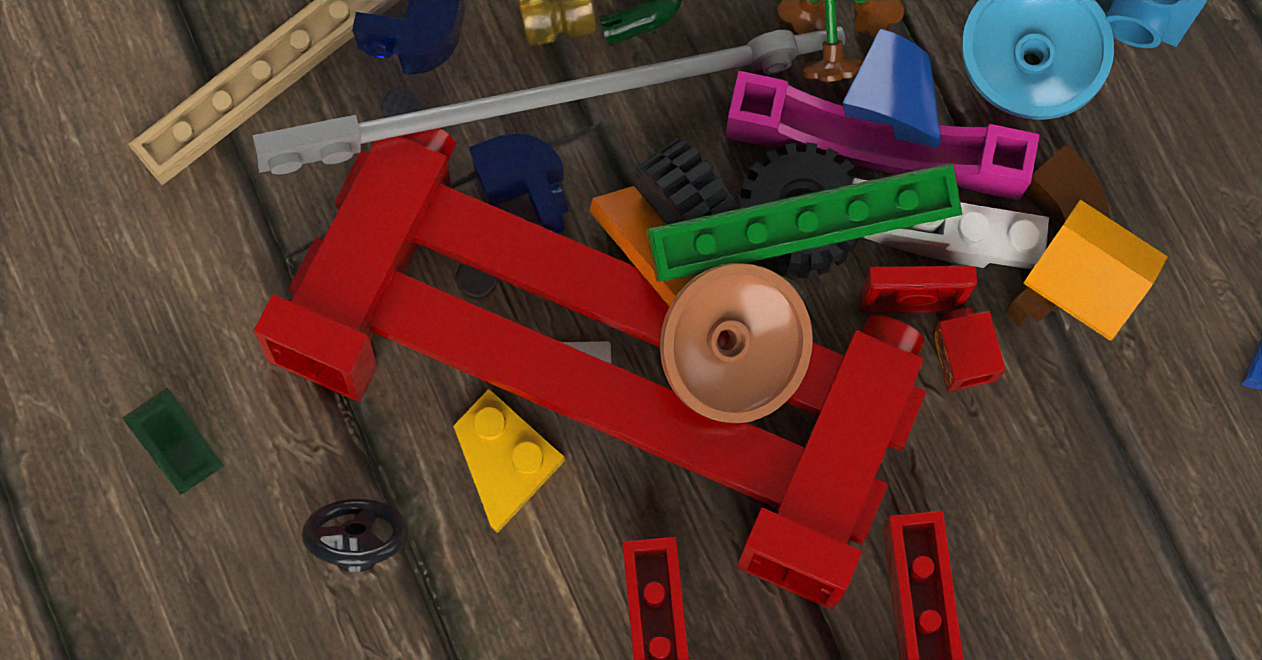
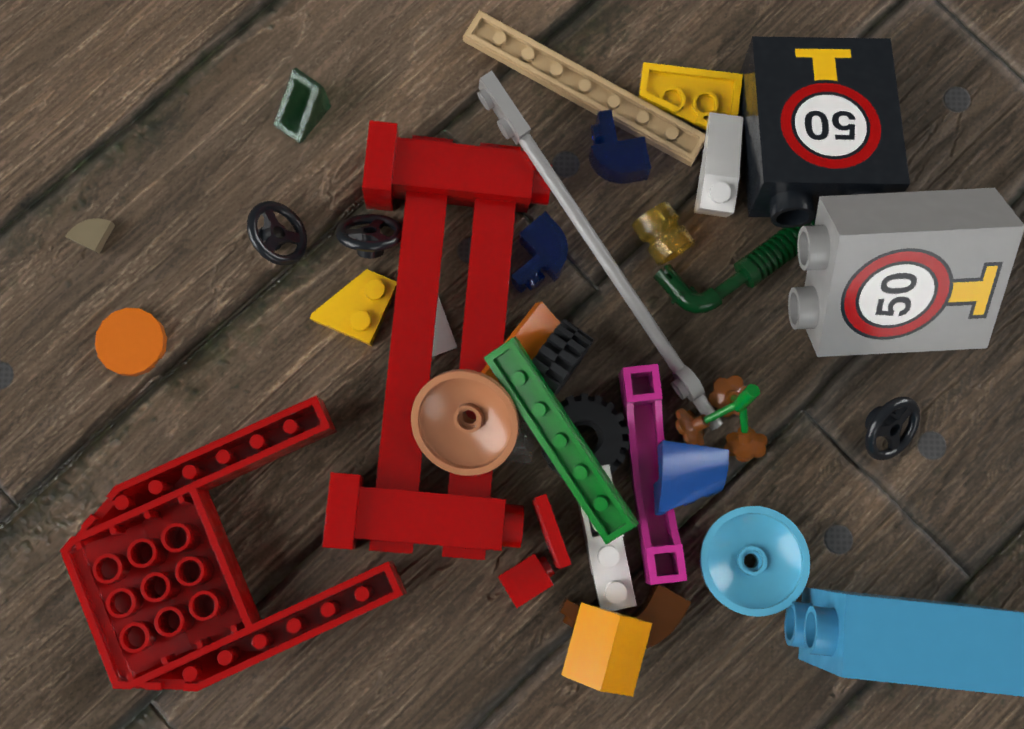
camera: 70 degrees right, 5 degrees up
none -> black piece [335,214,403,259]

